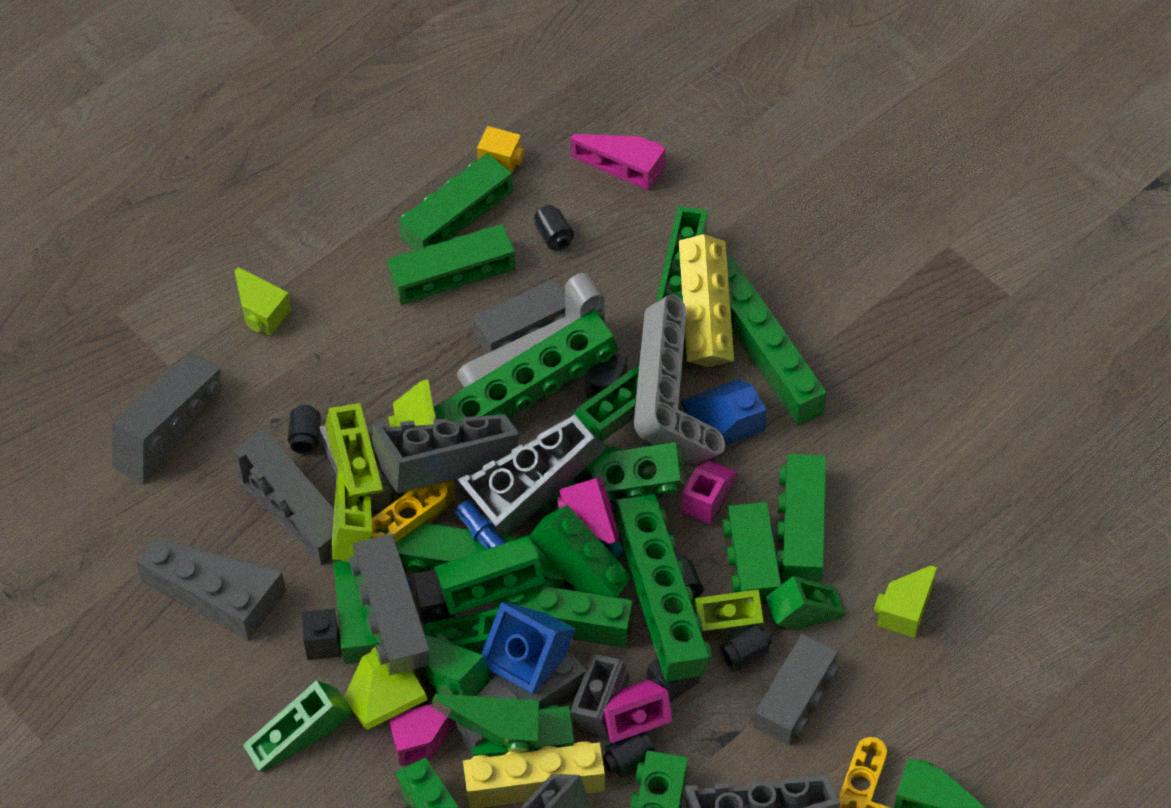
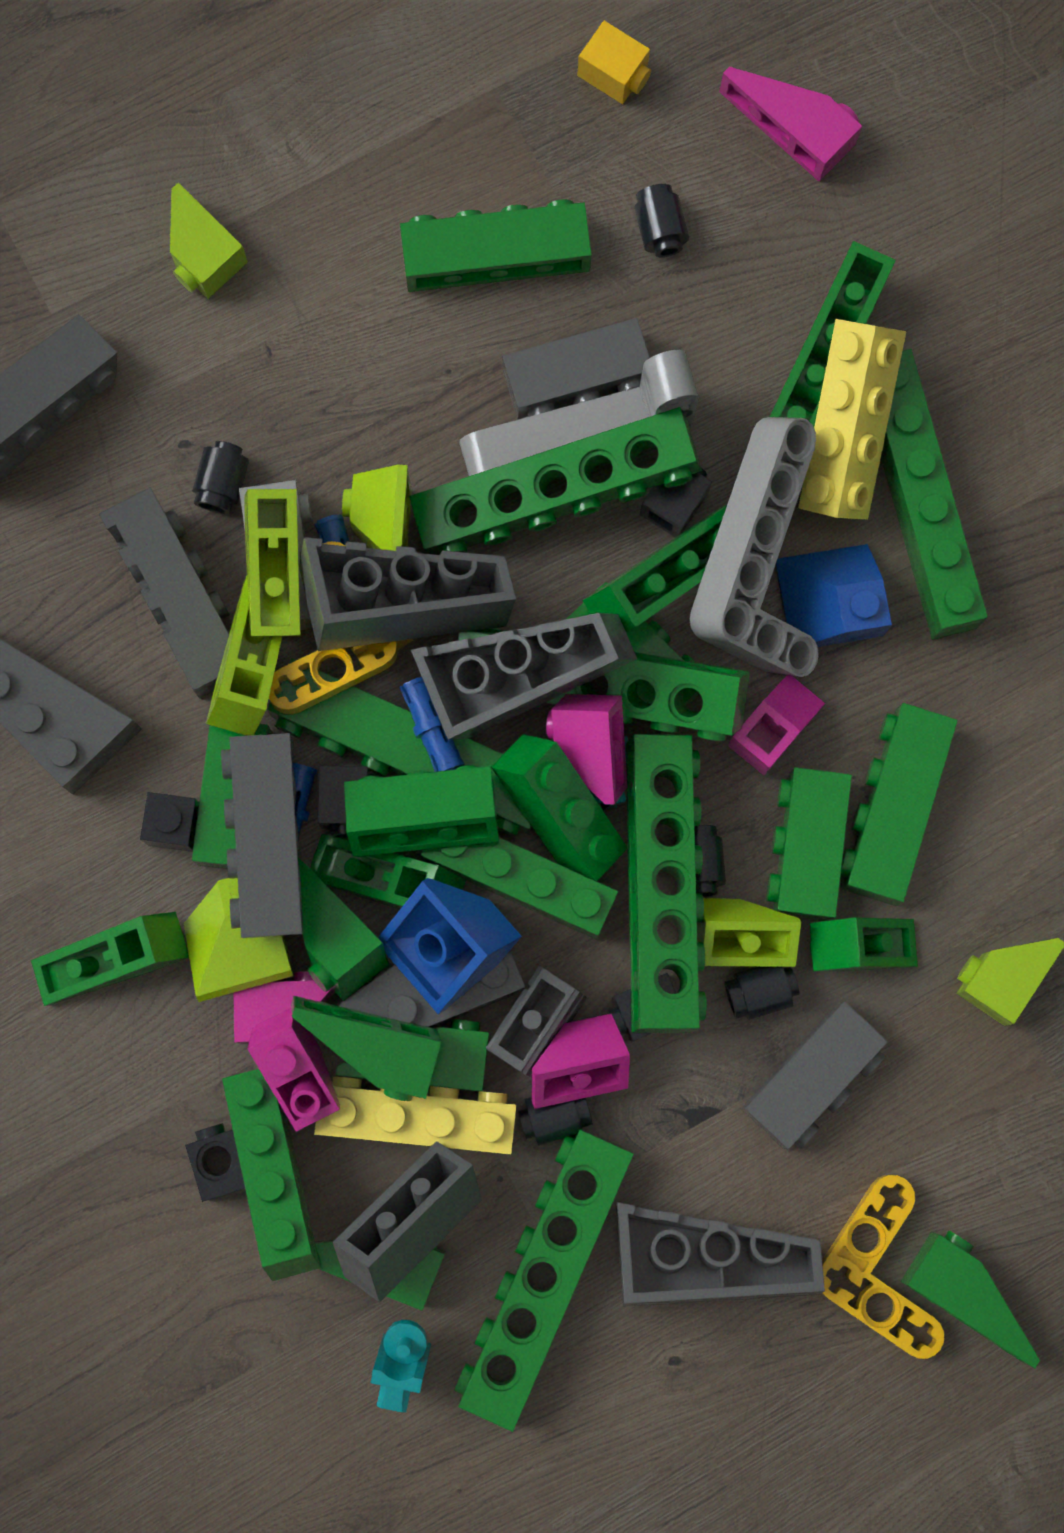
camera: 10 degrees right, 25 degrees up
green brick [398,153,513,250] -> none
none -> dark pink slope [247,1008,340,1131]

